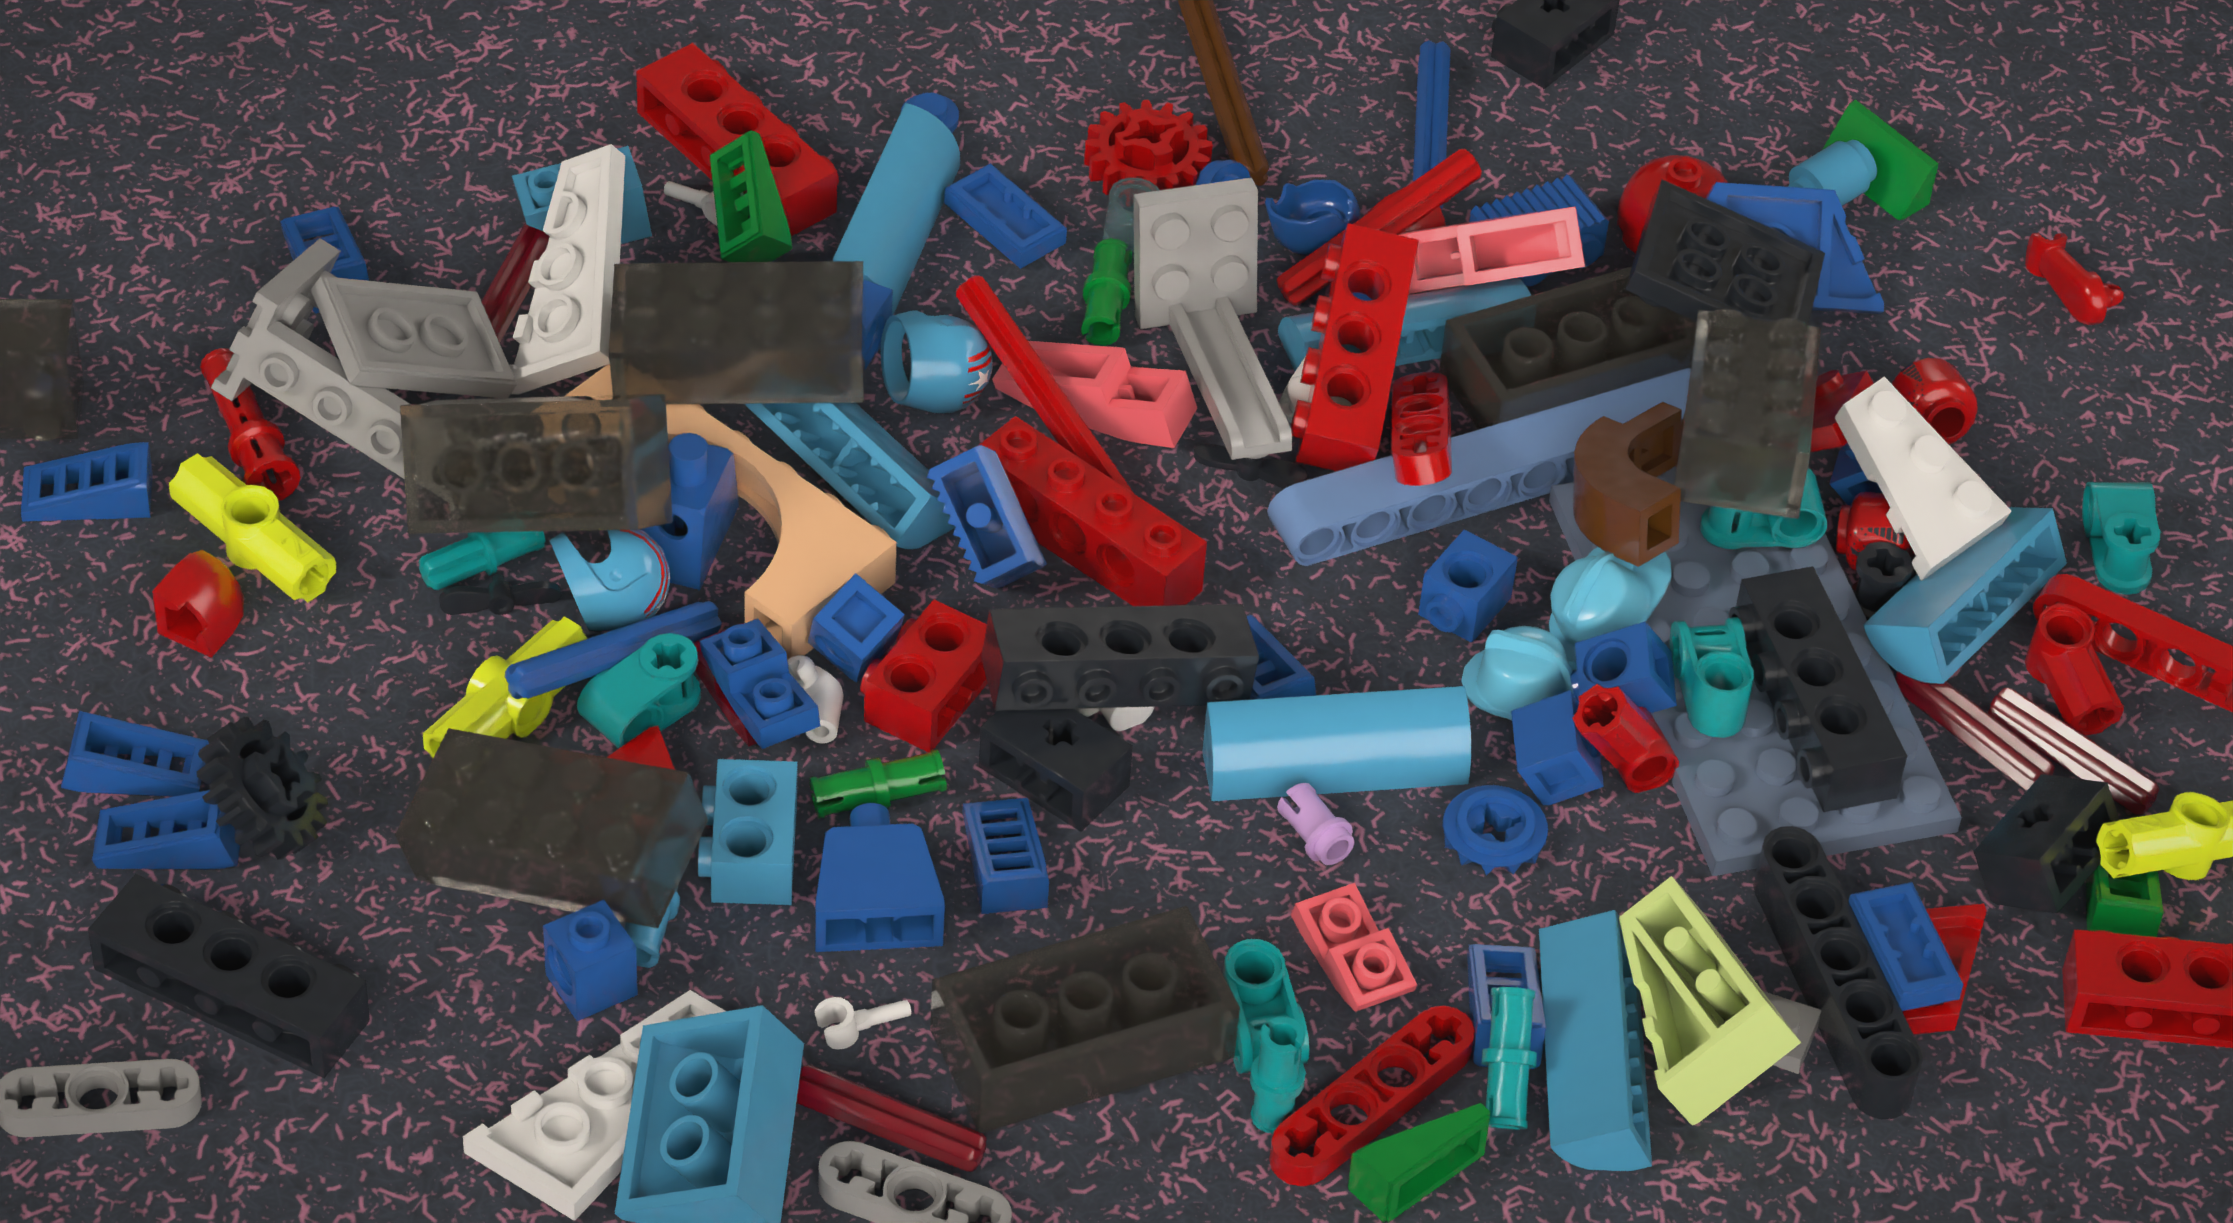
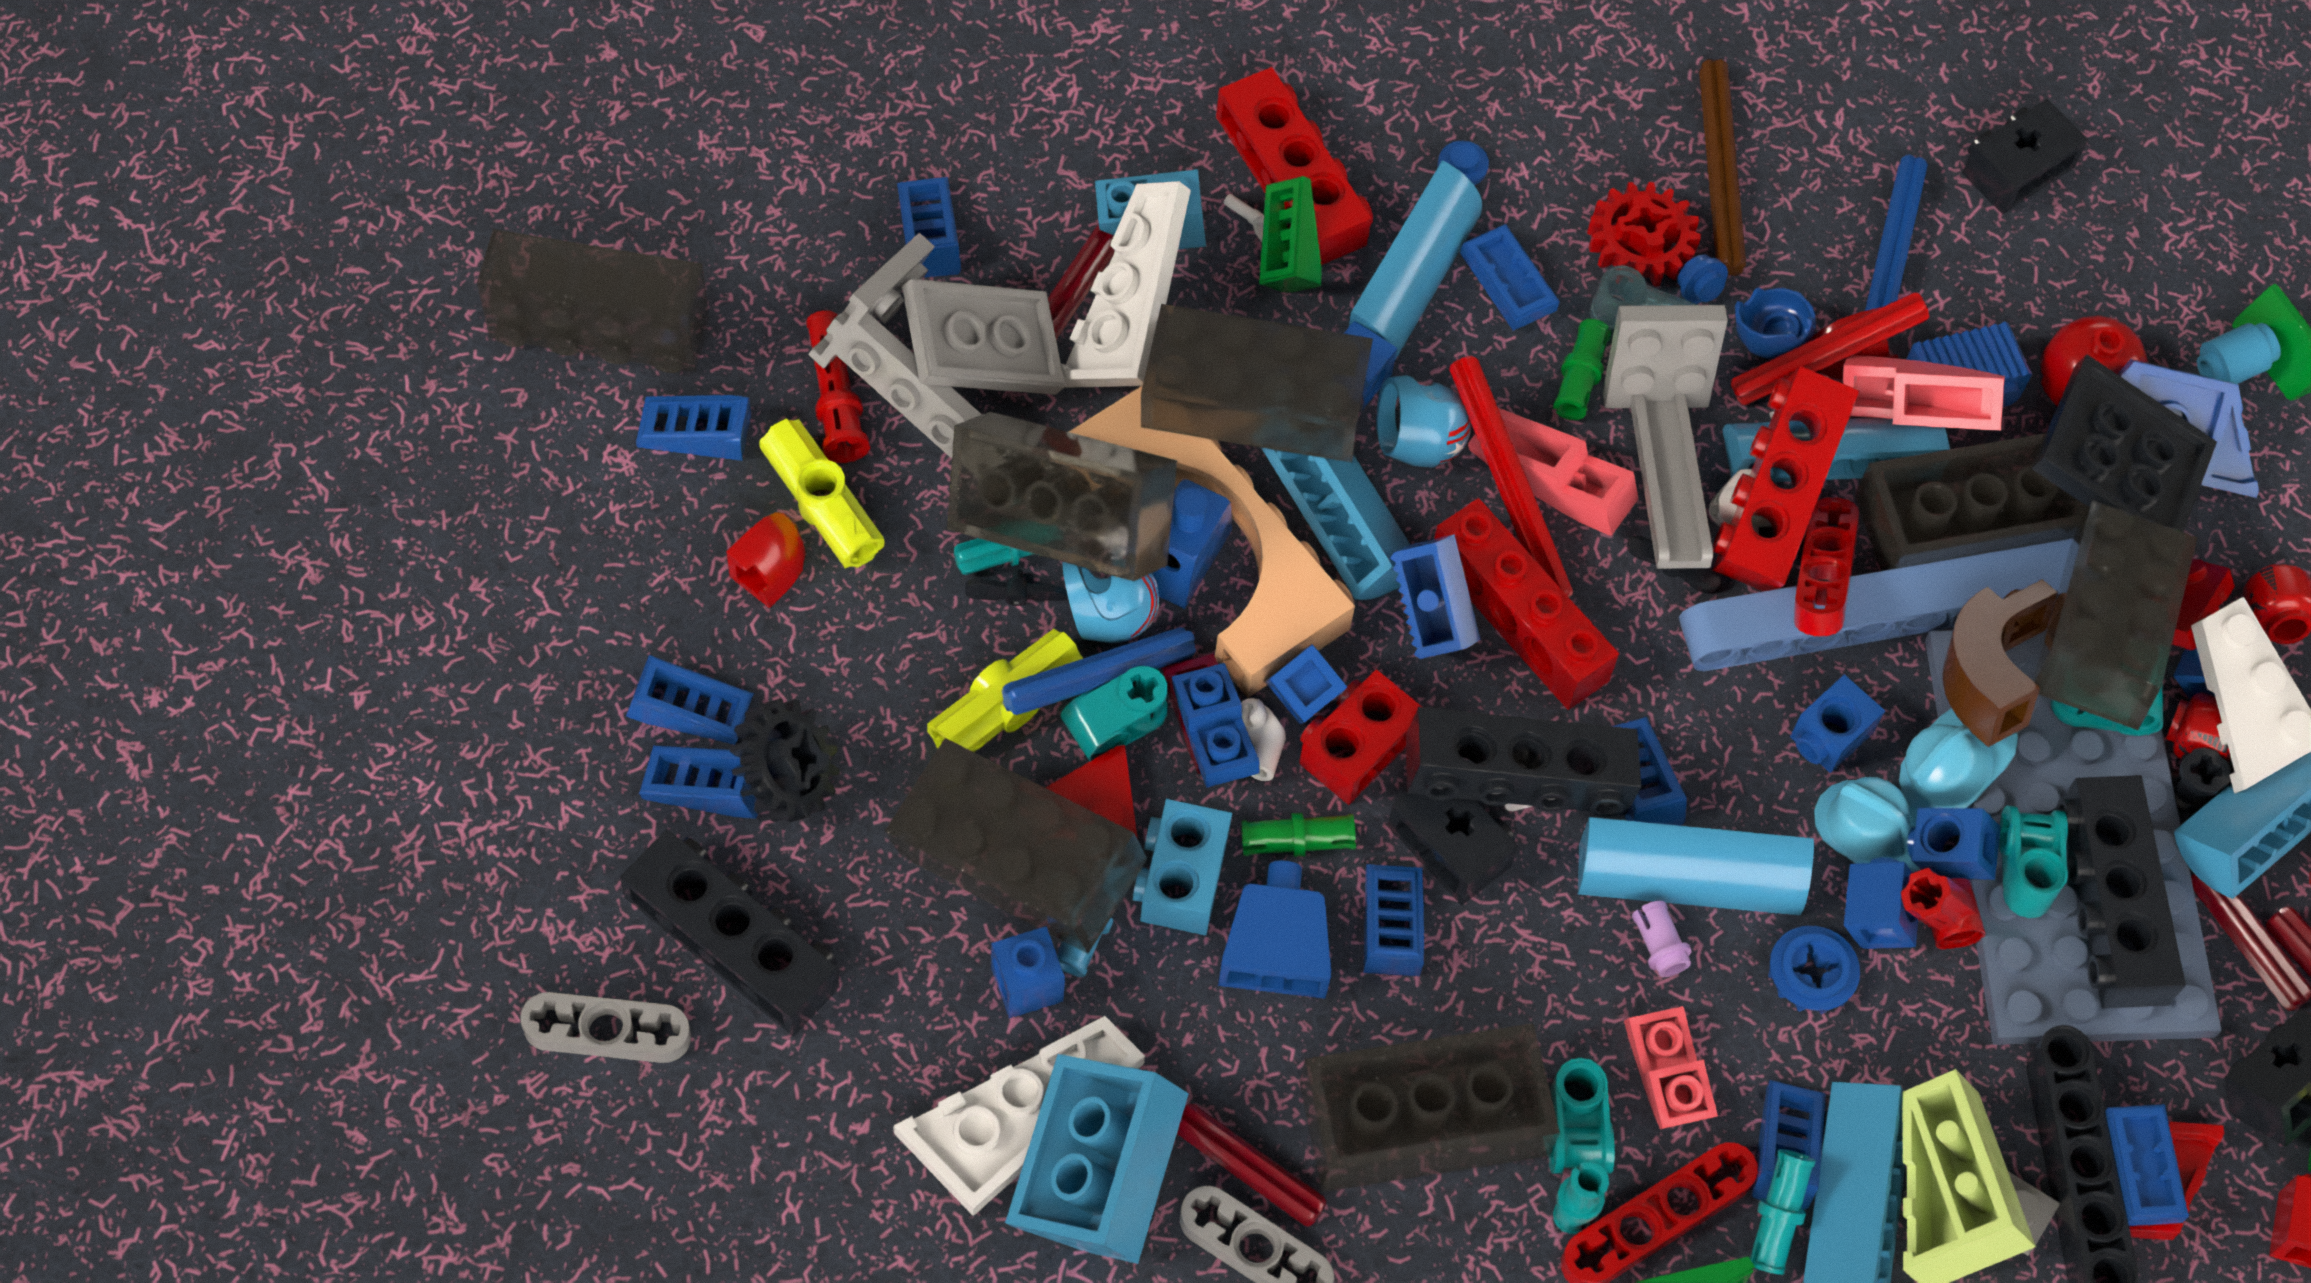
camera: 10 degrees right, 15 degrees up
white hand [815,997,911,1050] -> none

